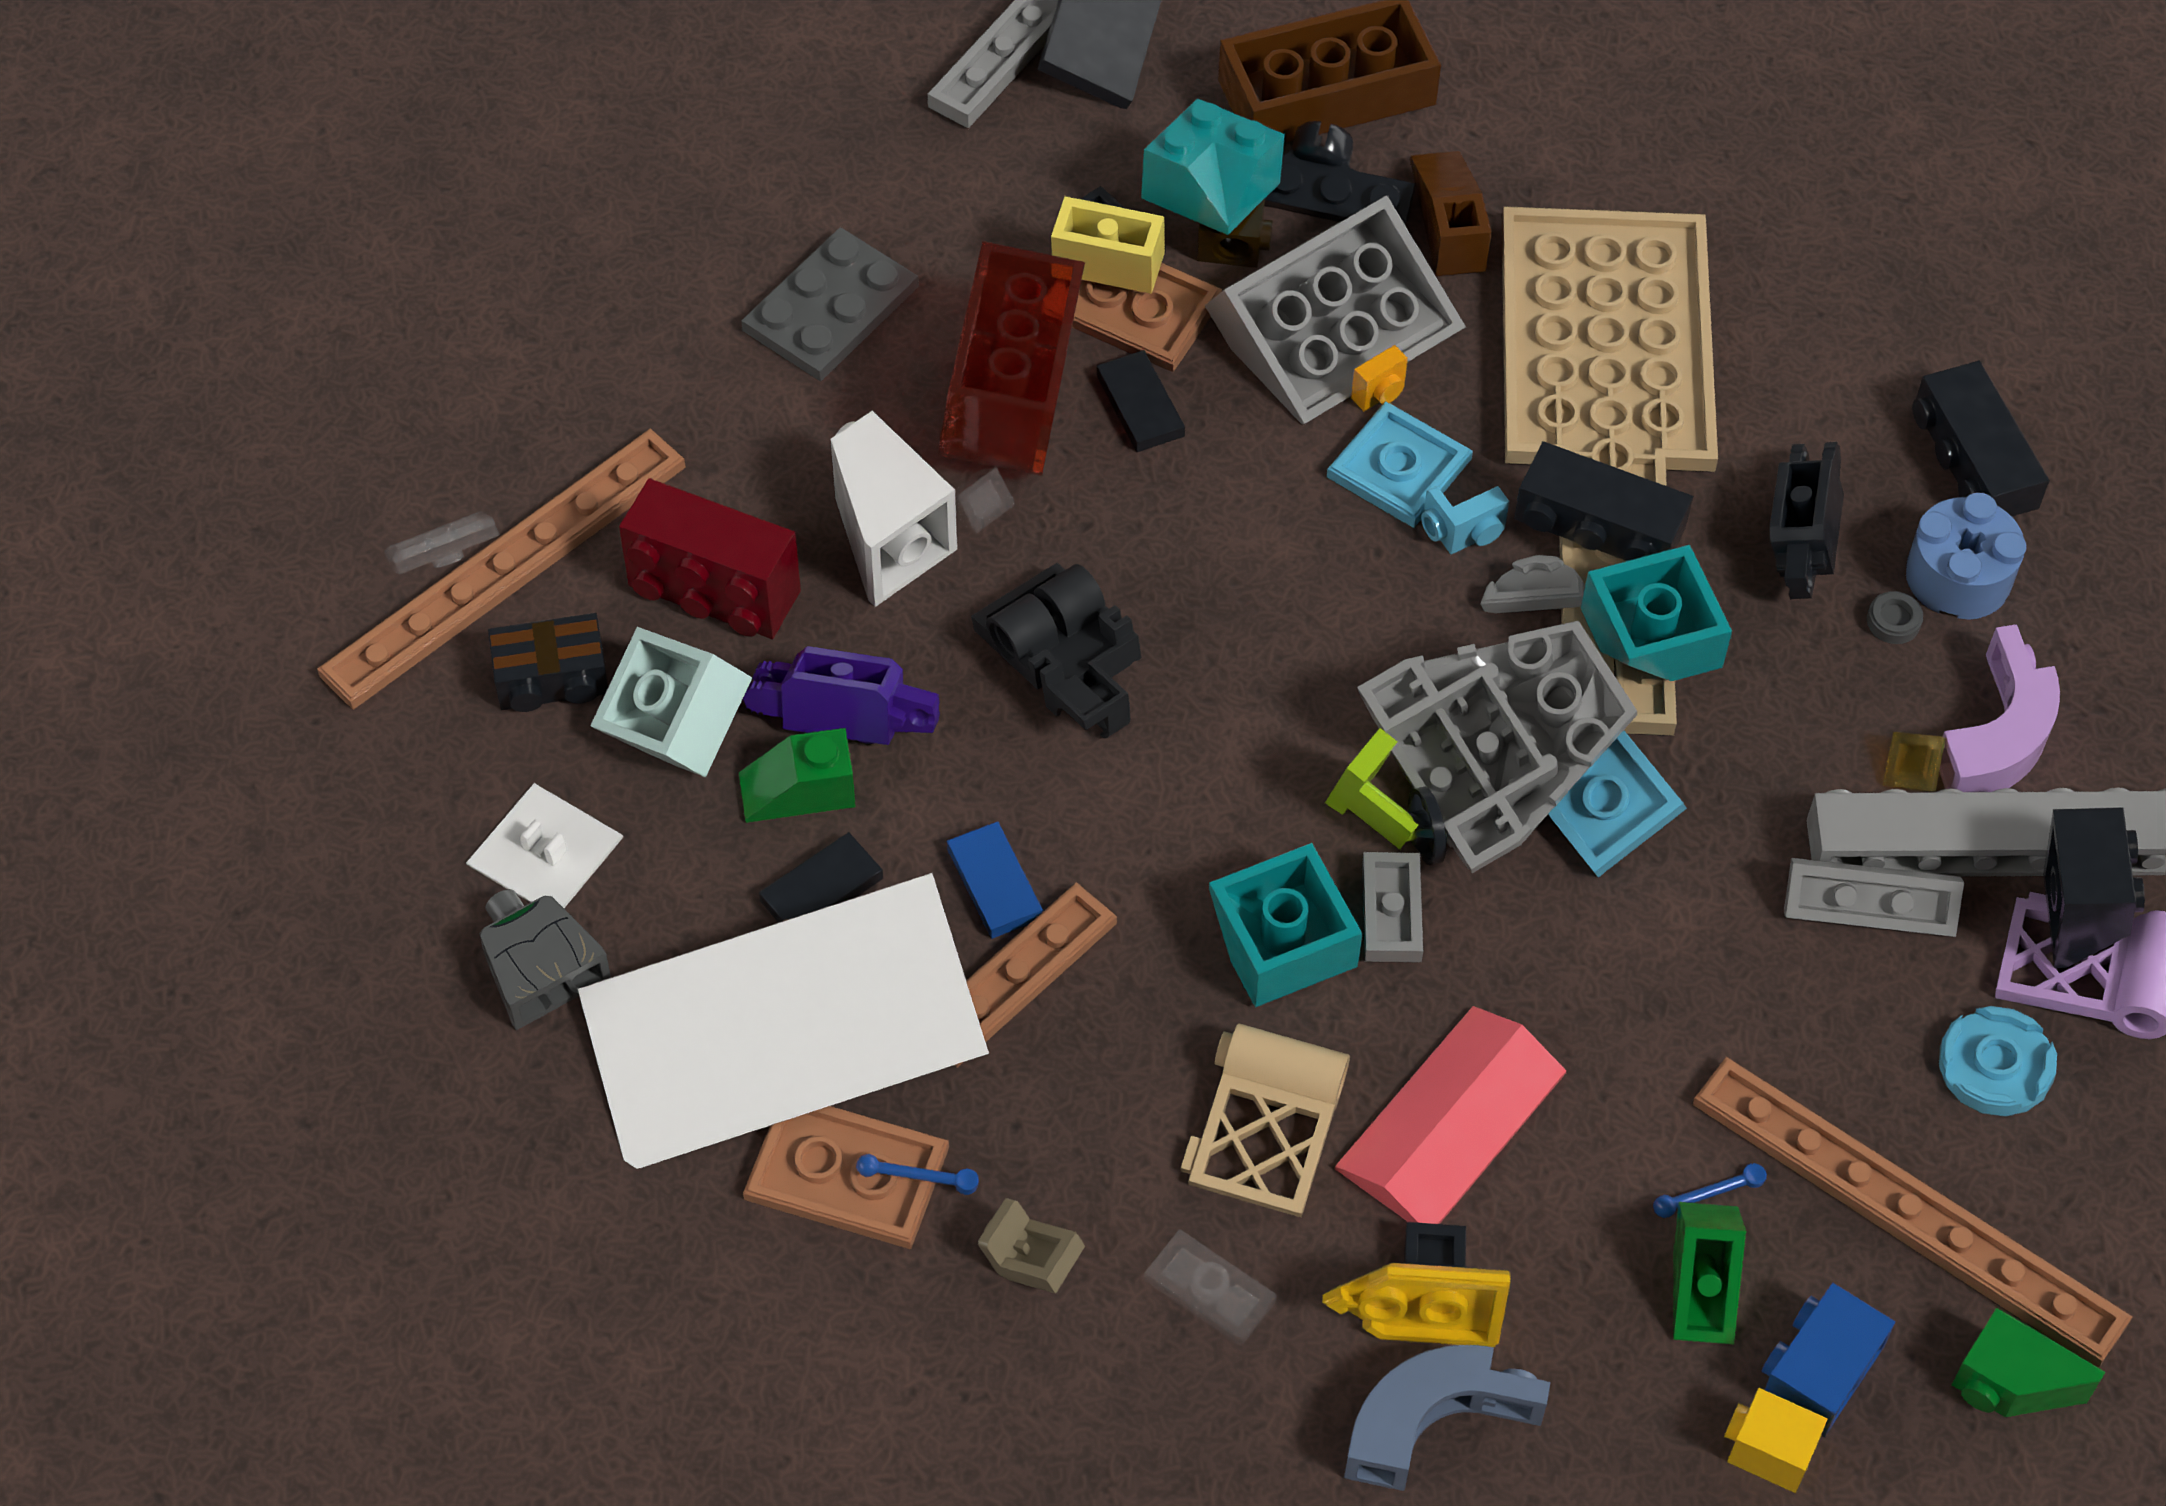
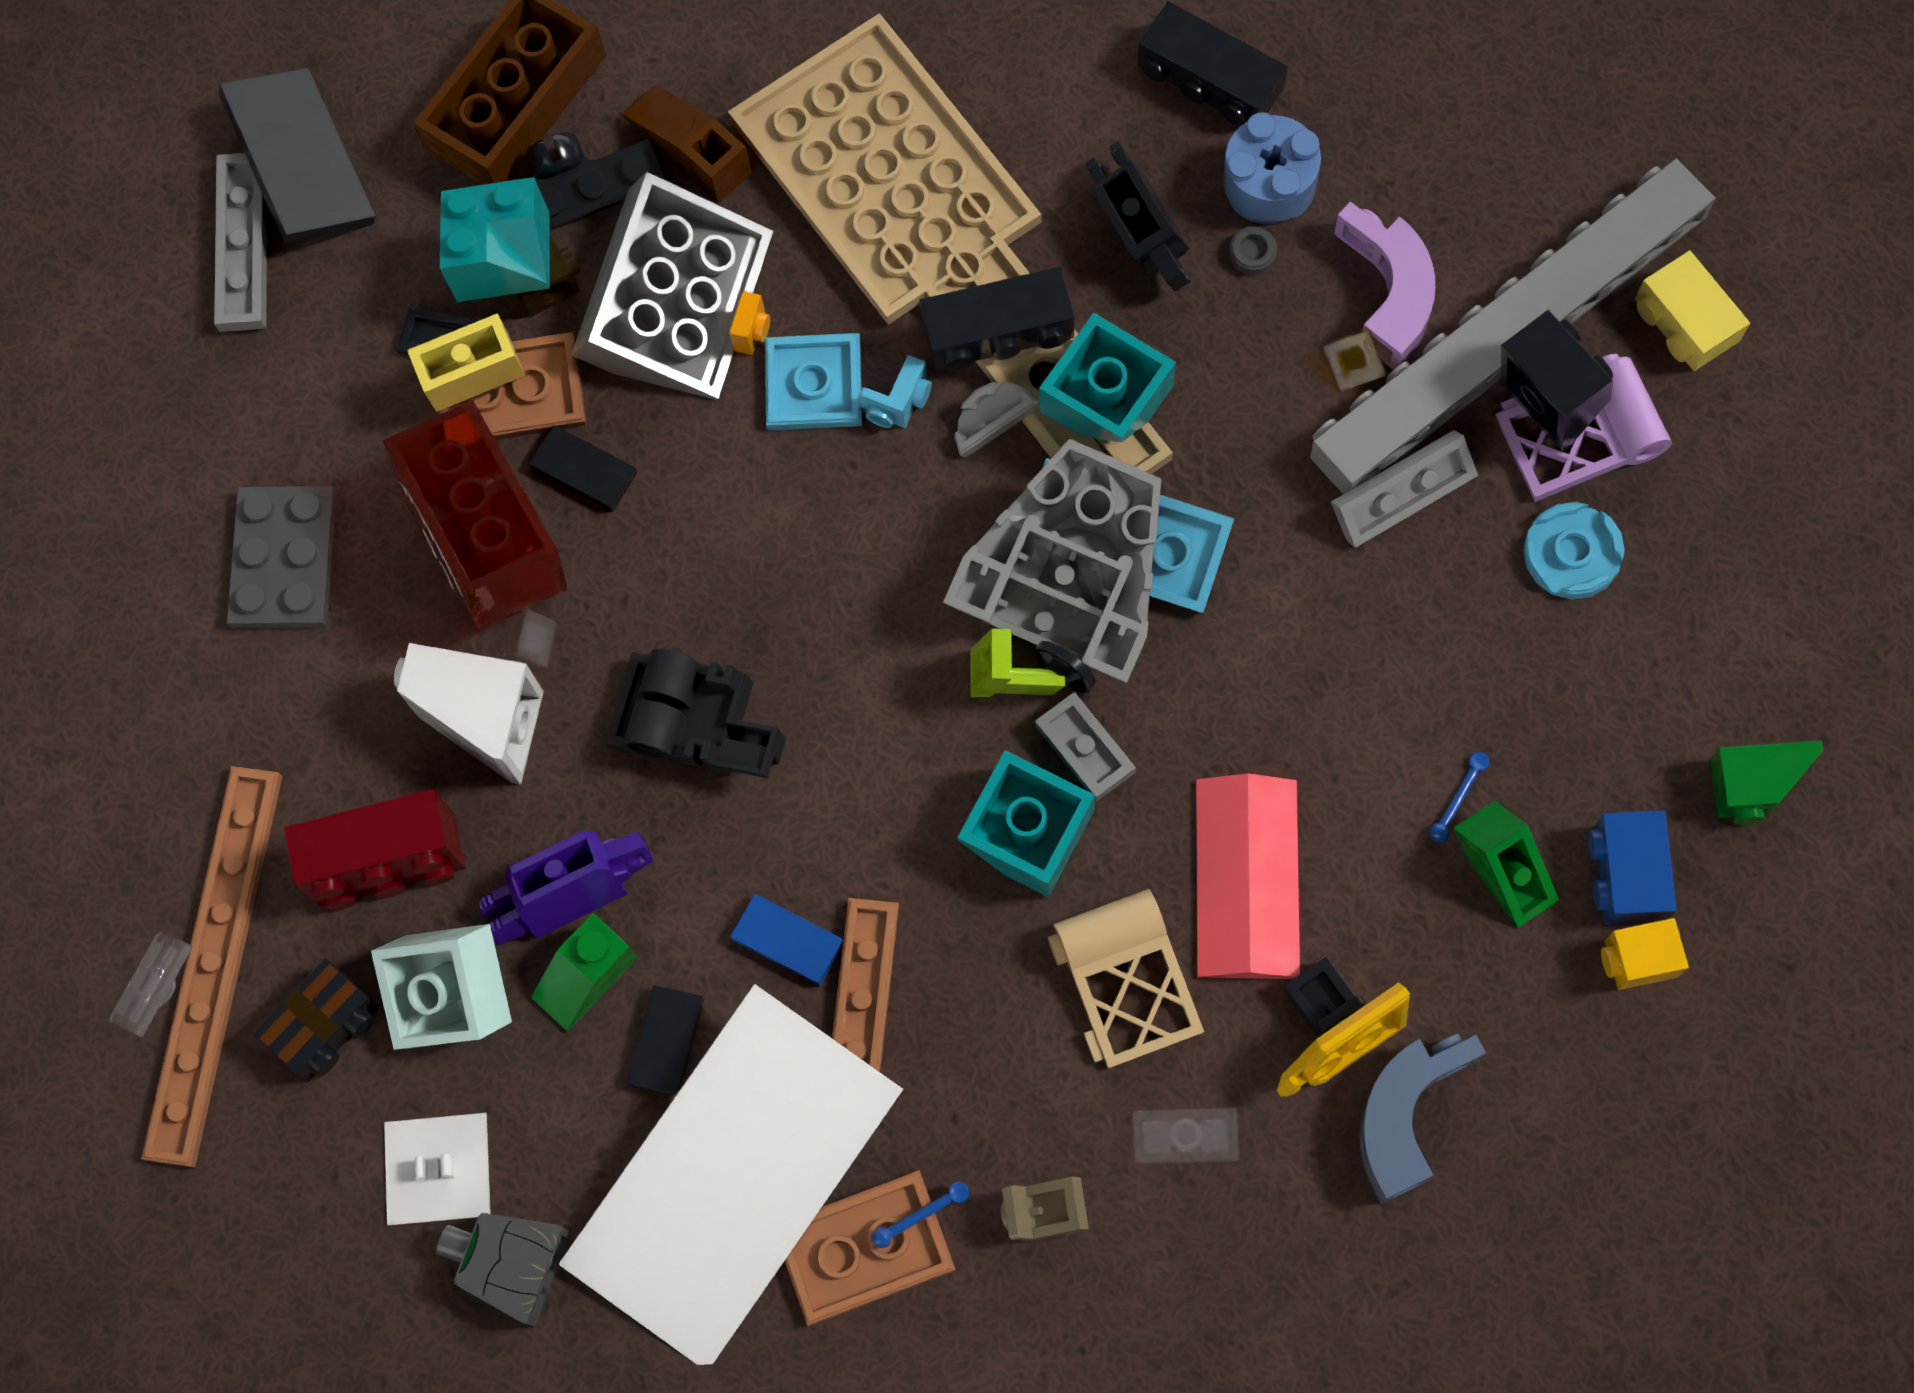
camera: 30 degrees left, 15 degrees up
nougat tile [1693,1057,2132,1368] -> none

